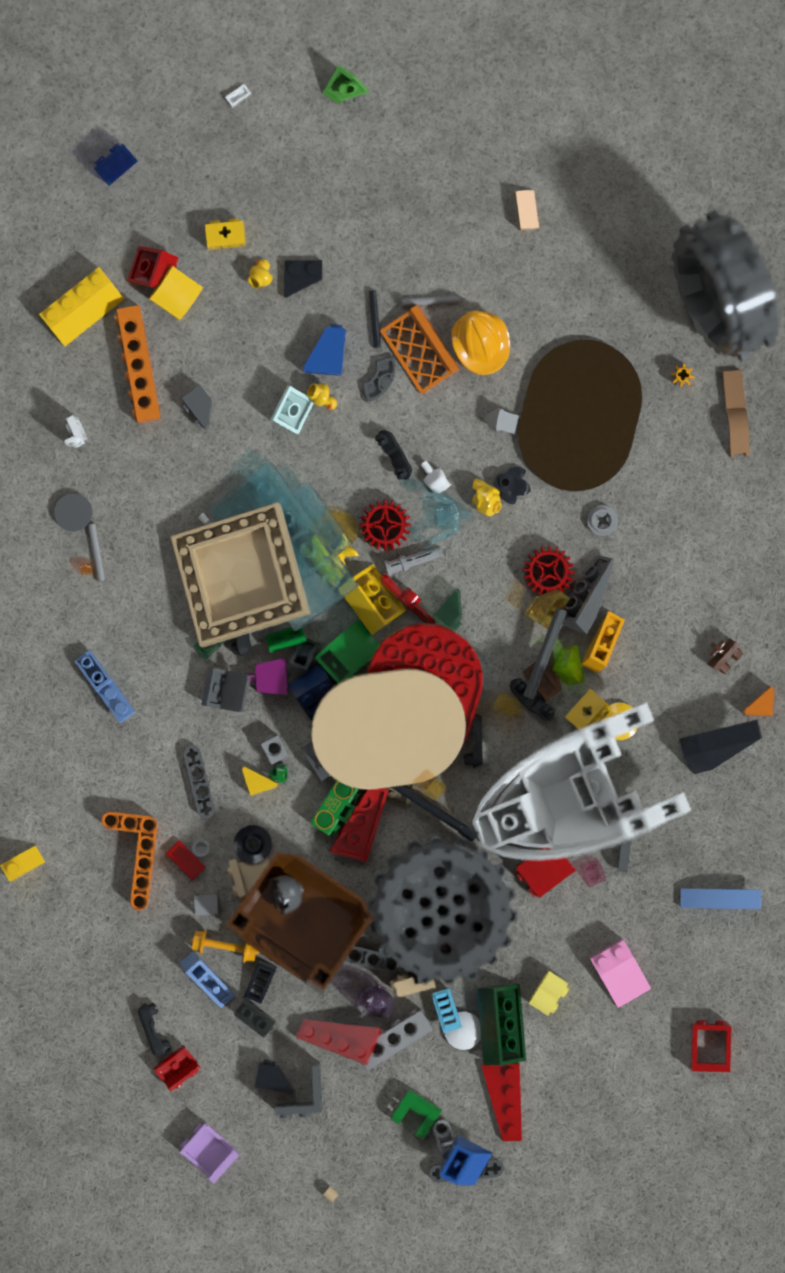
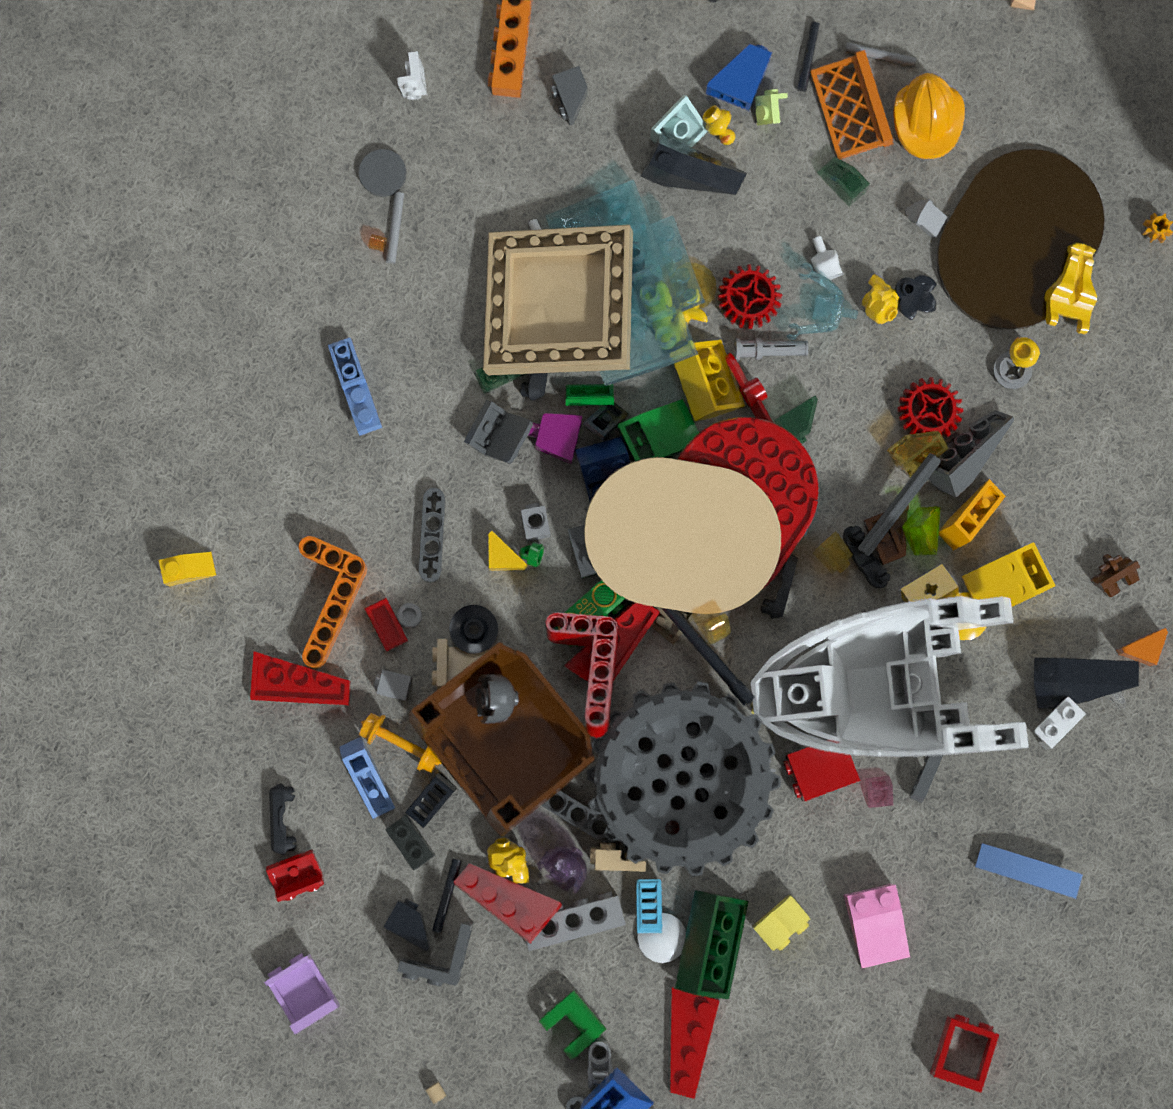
camera: 15 degrees right, 5 degrees down
dark grey tile [362,356,396,403] -> none
black piece [375,430,412,480] -> none
none -> red wing [250,651,351,706]
none -> black bar [432,858,462,933]
none -> yellow head [487,838,529,884]
none -> red beam [546,613,618,738]
none -> black wedge [640,133,747,195]
none -> yellowish green bracket [755,89,788,126]
none -> clear green slope [817,157,870,207]
none -> yellow slope [961,542,1056,607]
none -> yellow animal [1009,337,1040,368]
none -> white bracket [1034,697,1086,750]
none -> yellow animal [1045,243,1097,335]

